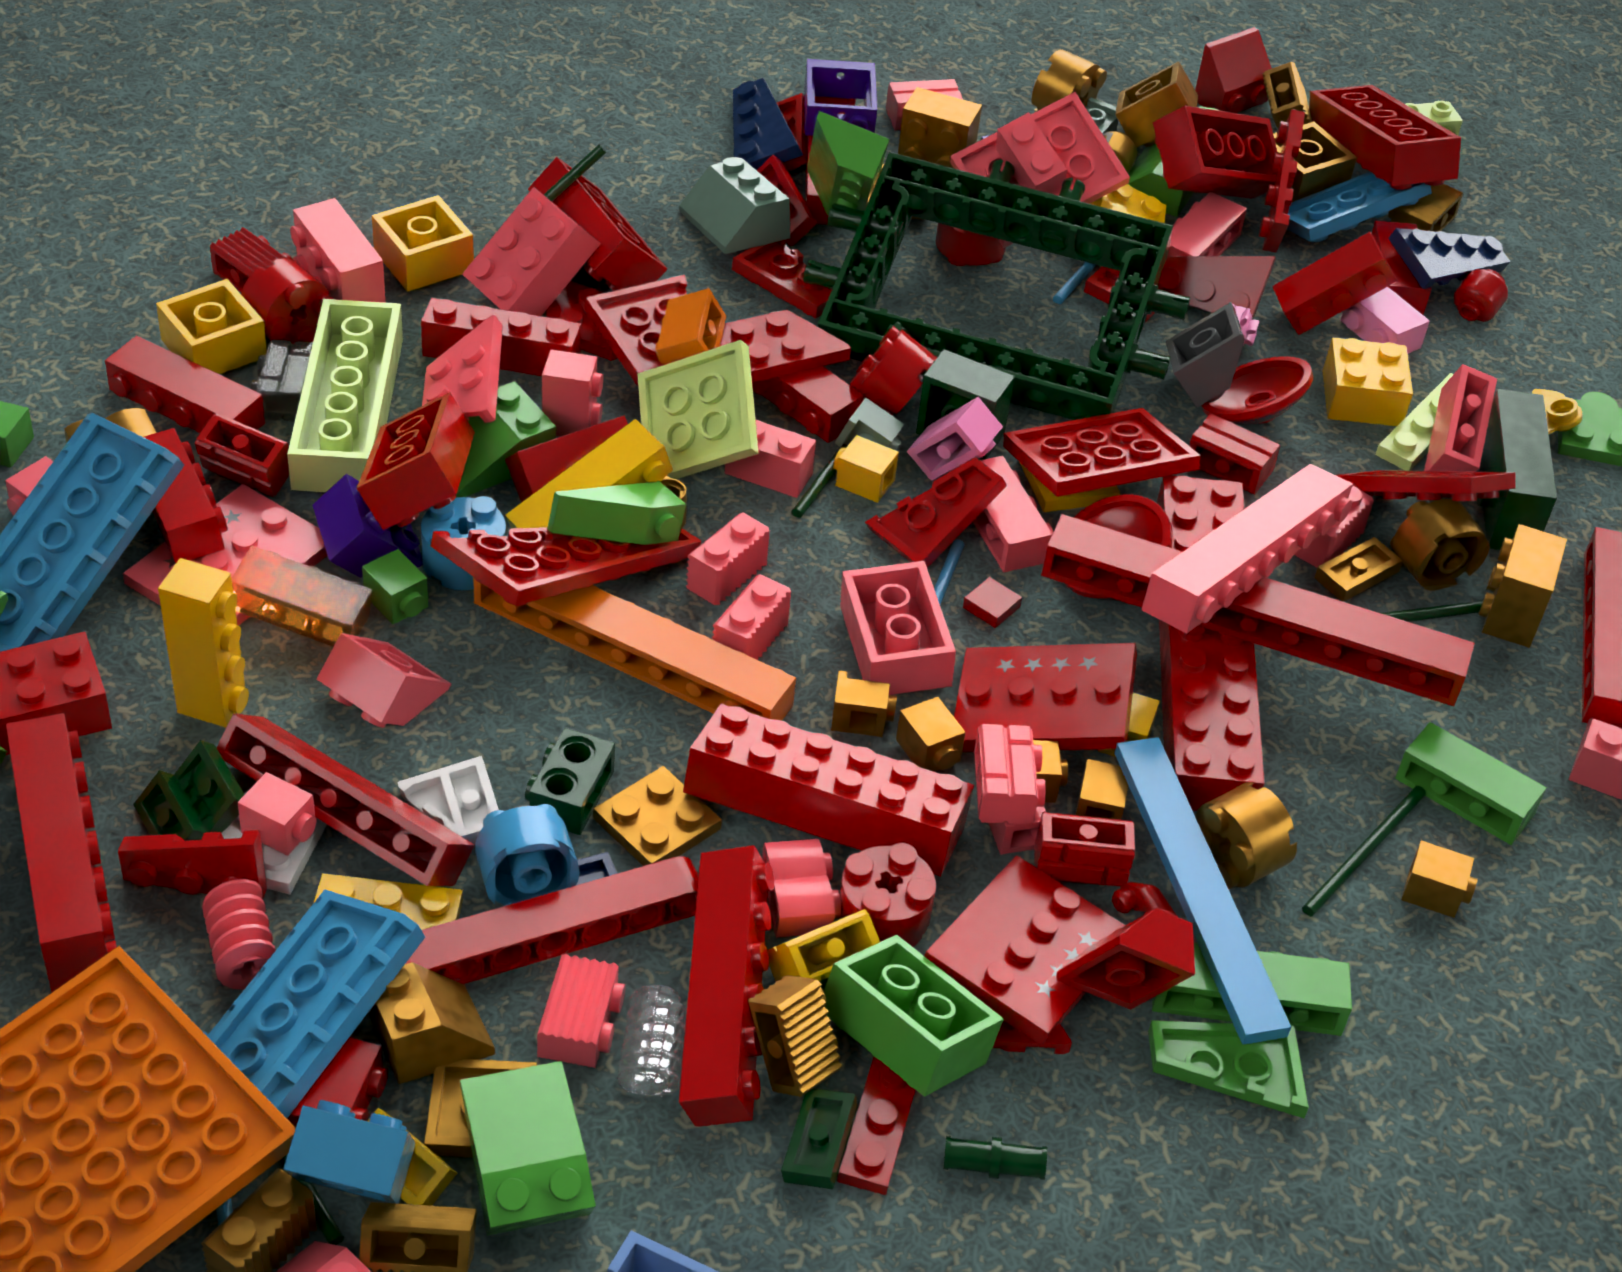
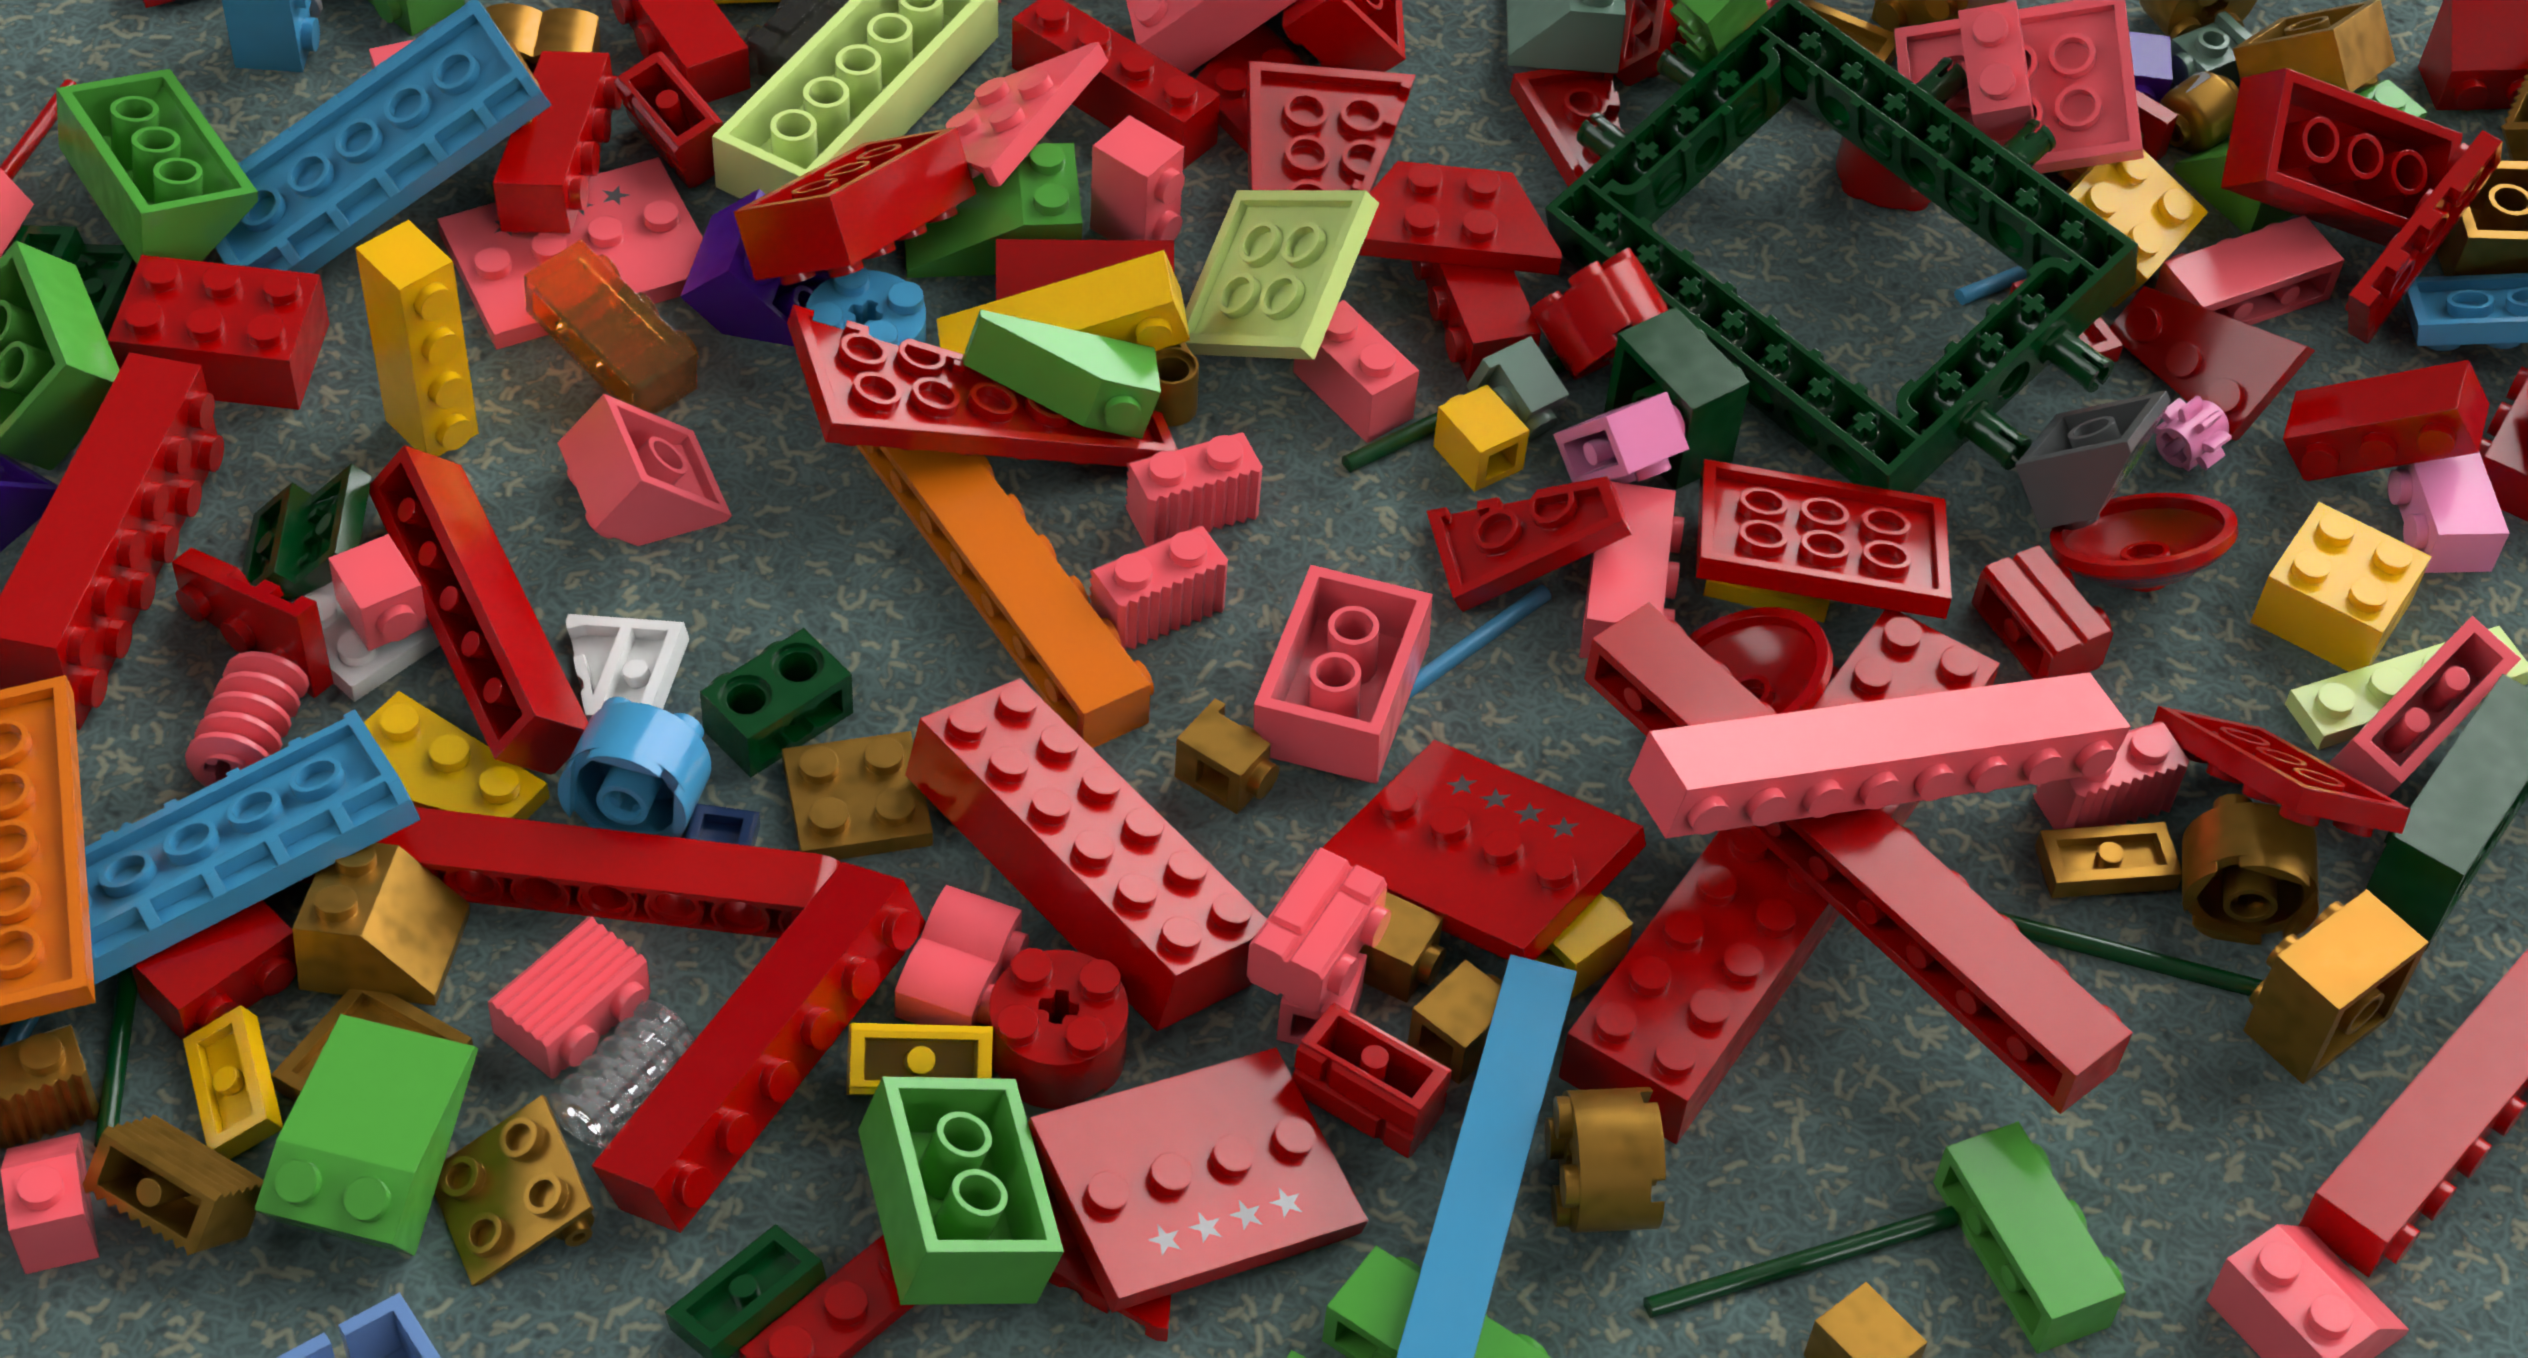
camera: 30 degrees right, 5 degrees up
dark azure brick [283,1100,416,1204] -> none
bright green brick [362,549,428,624] -> none
orange brick [656,288,726,365] -> none
pearl gold brick [748,975,843,1097] -> none
pearl gold brick [896,697,966,772] -> none
tile [963,577,1022,628] -> none
red slope [1056,908,1195,1010] -> none
red arm [1112,882,1178,917] -> none
none -> pearl gold hinge [435,1095,595,1287]

